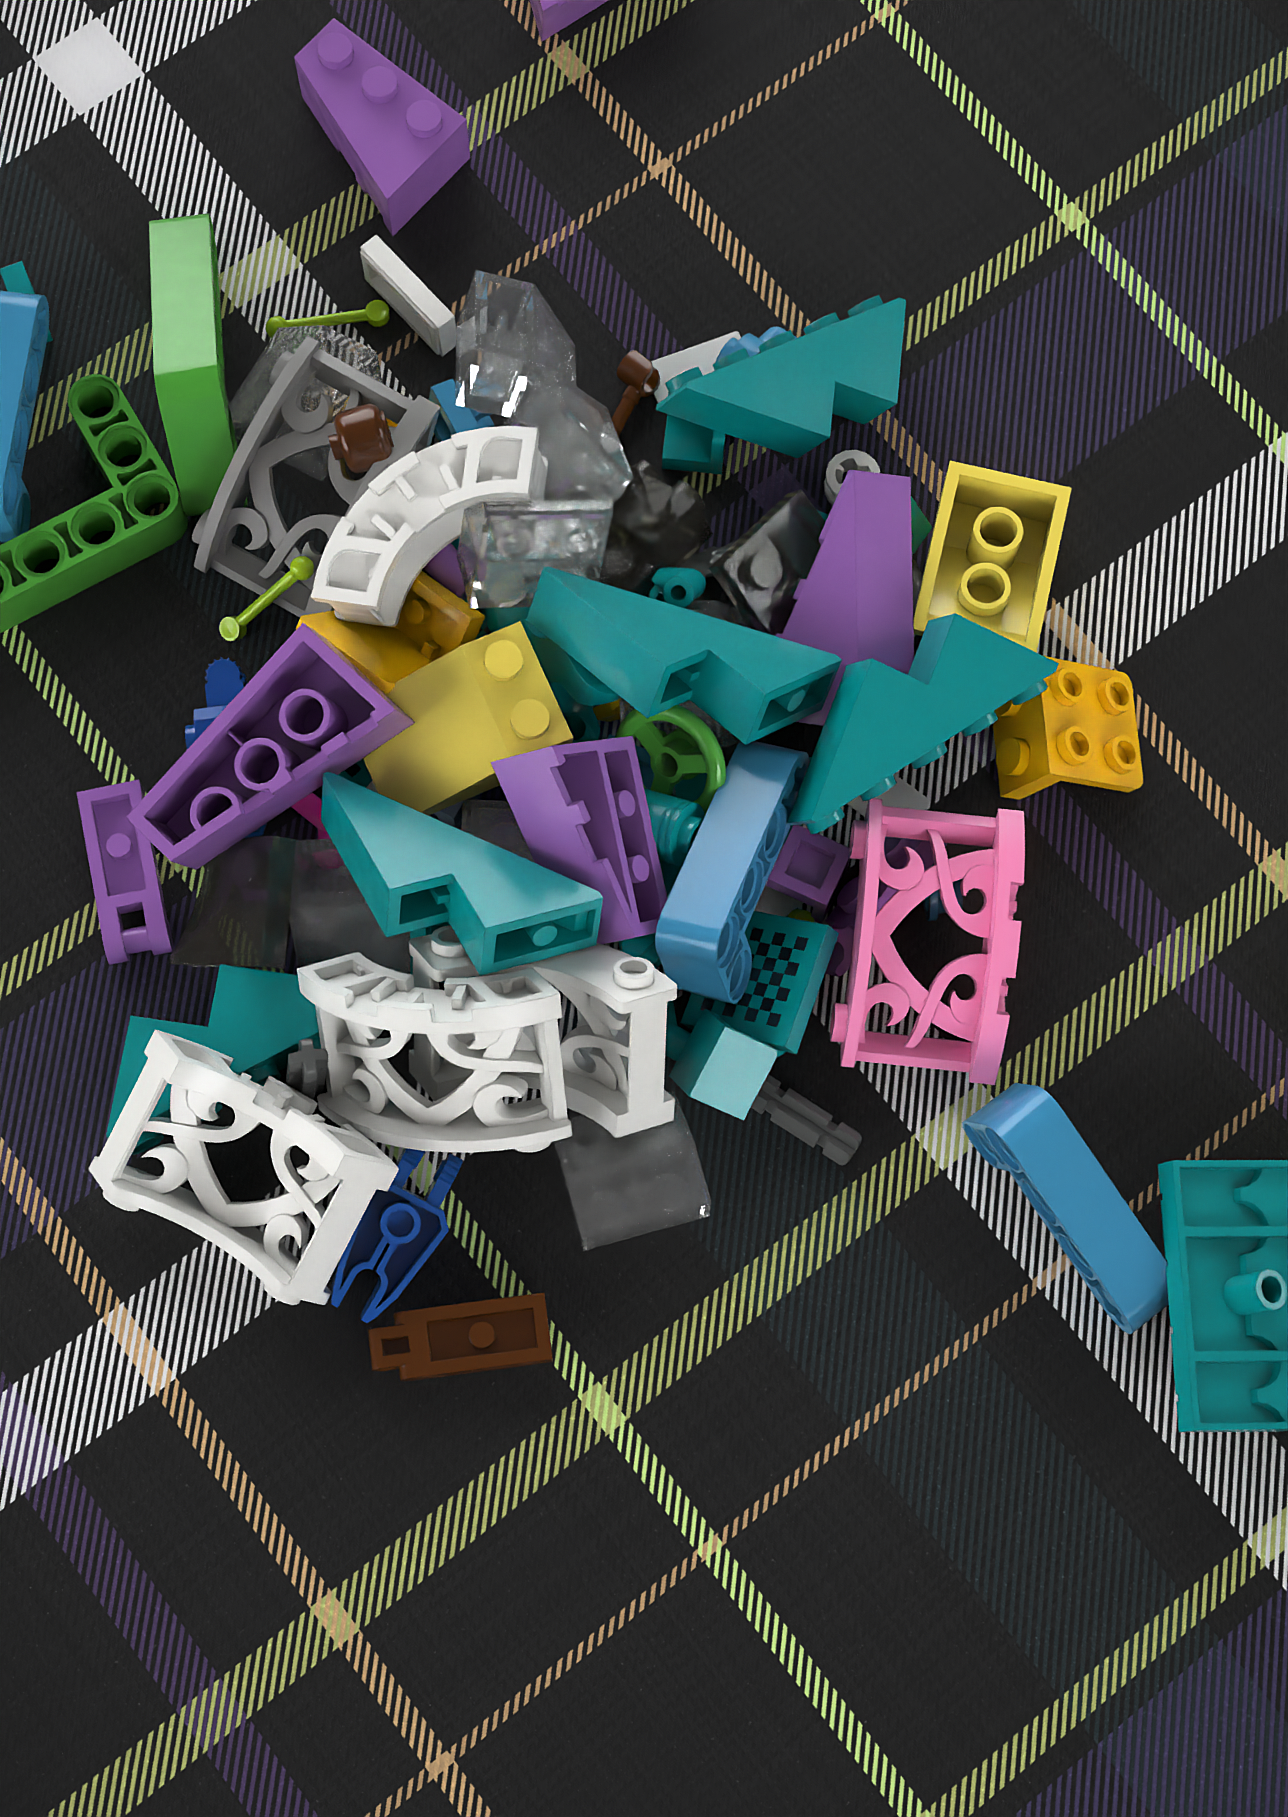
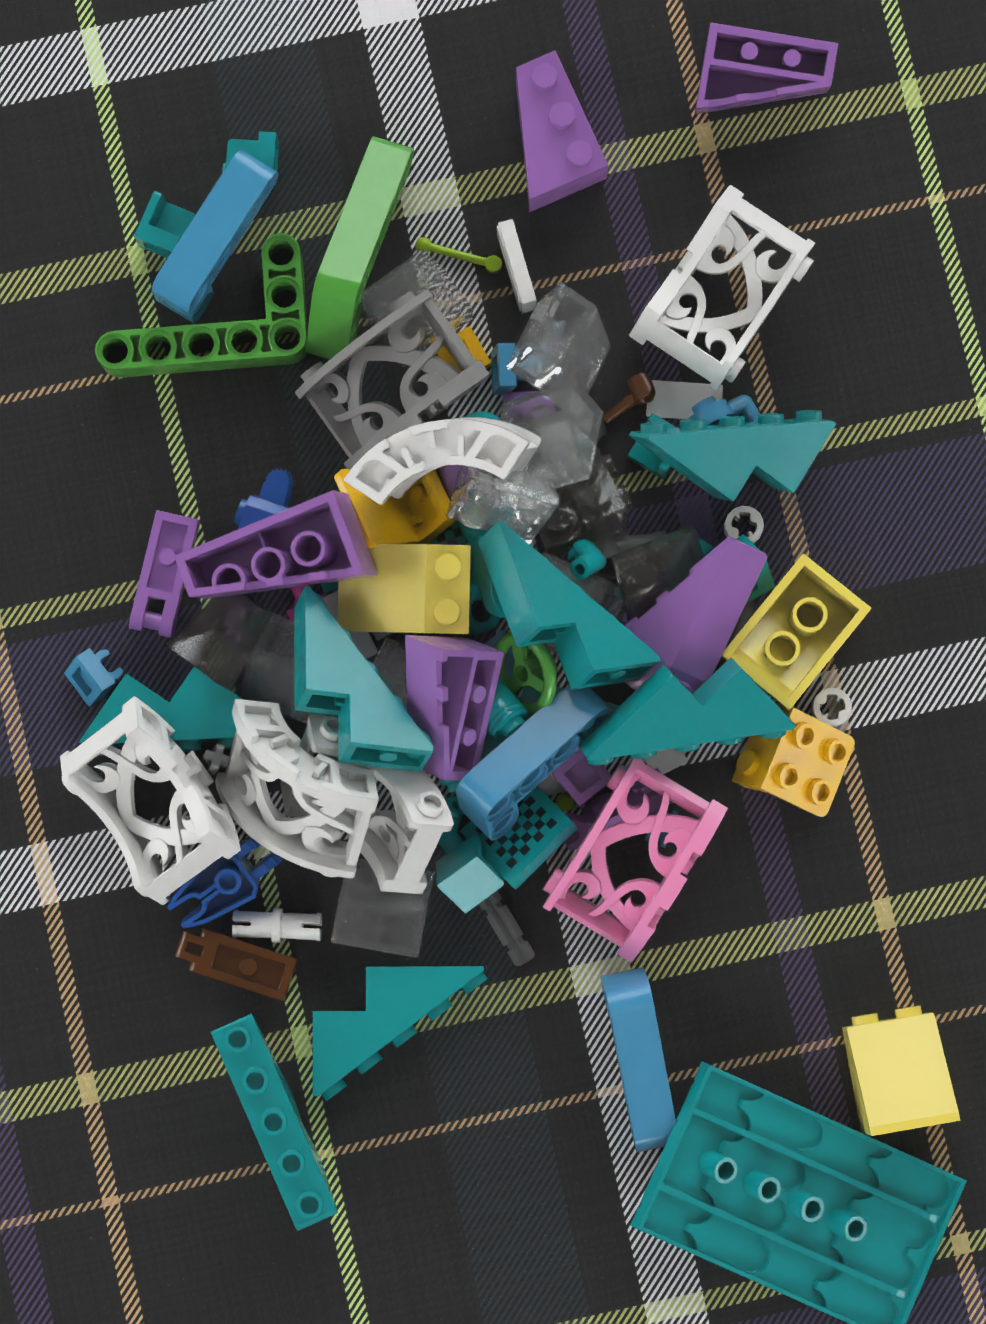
camera: 30 degrees right, 10 degrees up
lime hinge [219,556,314,641] -> none
reddish brown piece [328,403,394,473] -> none
none -> dark azure tile [64,648,123,707]
none -> teal slope [211,1014,338,1231]
none -> white pin [232,908,322,943]
none -> teal slope [313,966,488,1101]
none -> white fence [629,185,815,391]
none -> white bush [811,688,852,728]

